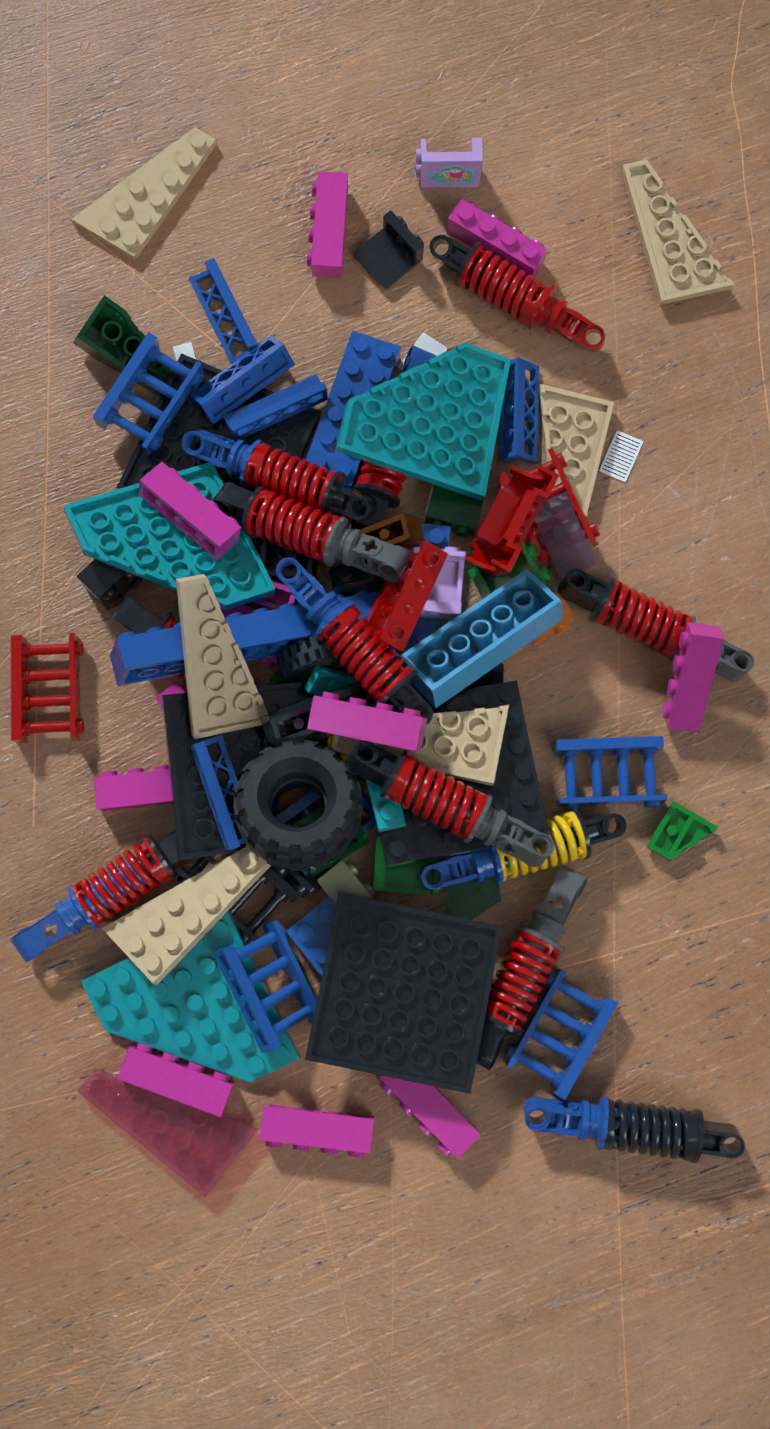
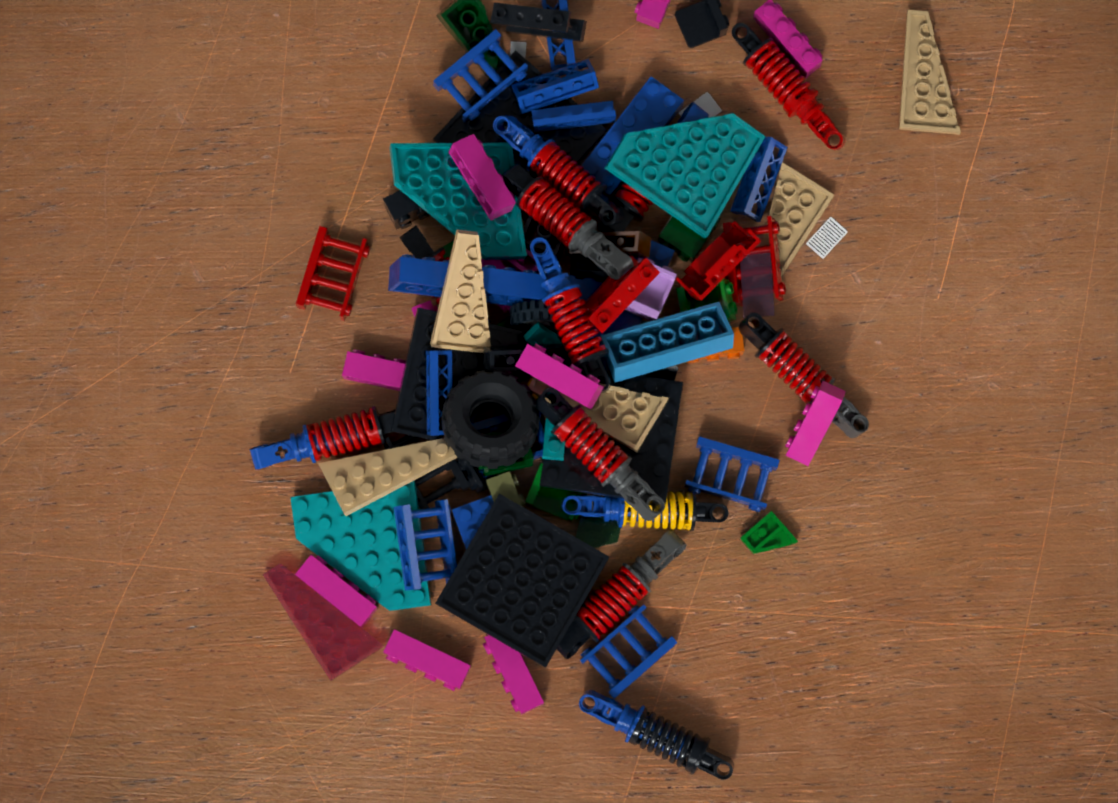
camera: 20 degrees right, 0 degrees up
none -> black fence [490,2,587,42]

